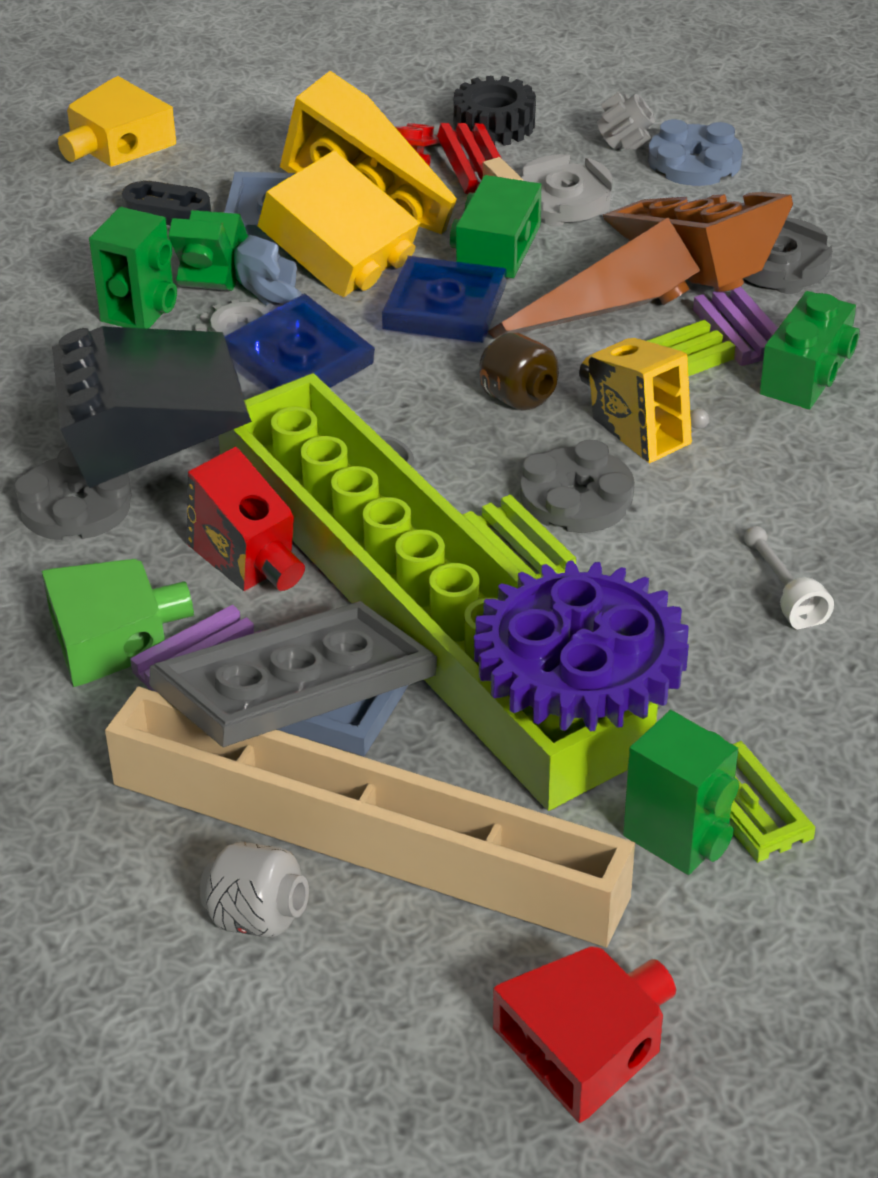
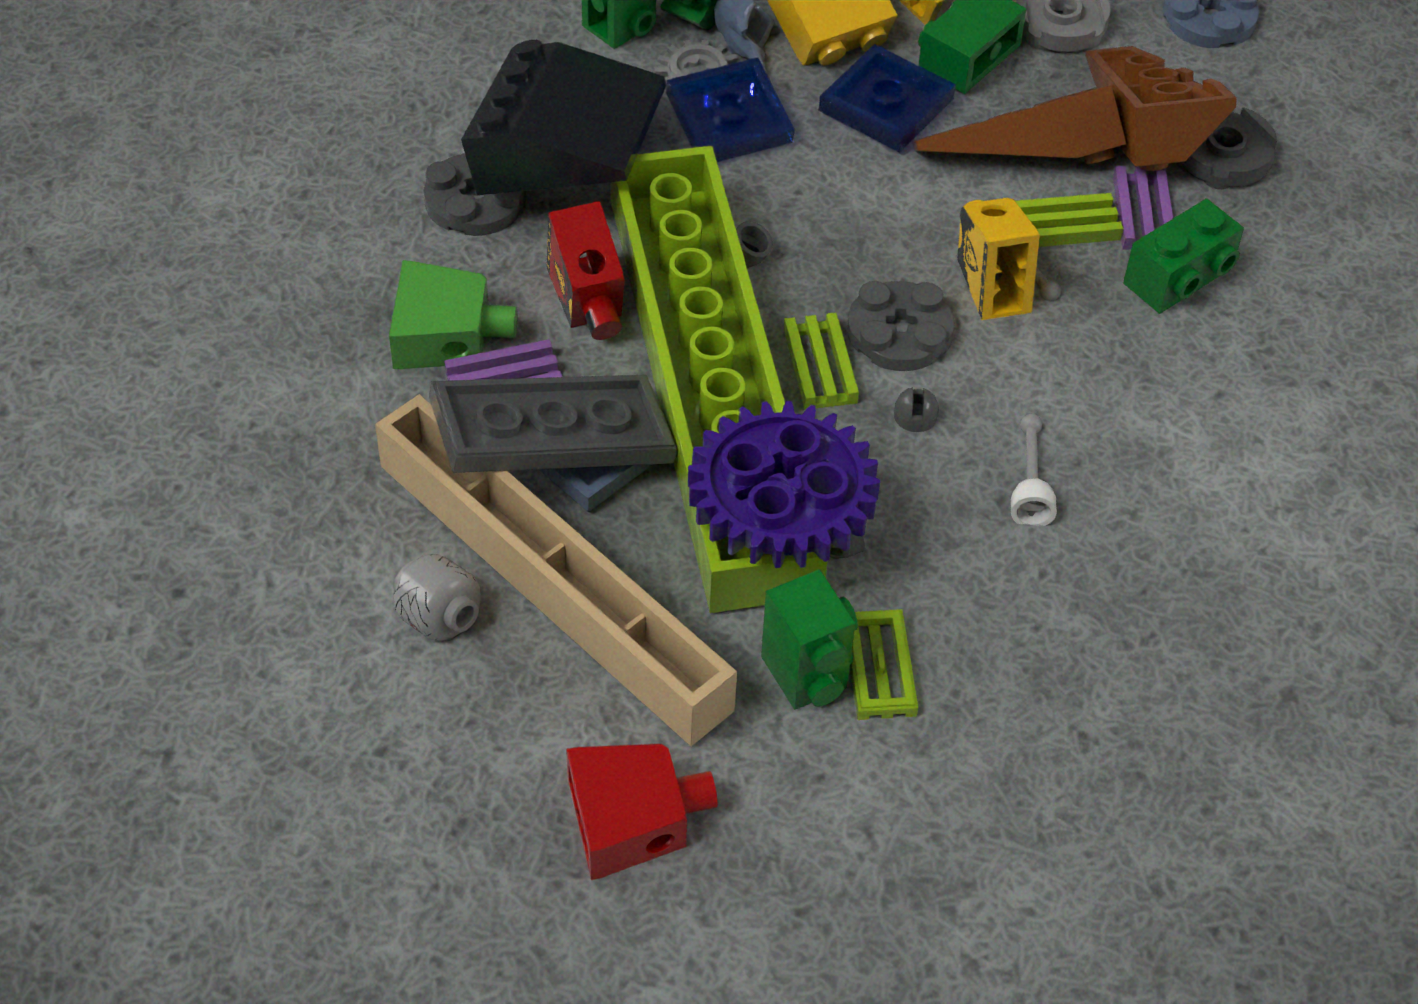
camera: 20 degrees right, 10 degrees up
dark brown head [479,333,559,411] -> none
none -> dark grey hinge [894,387,939,432]

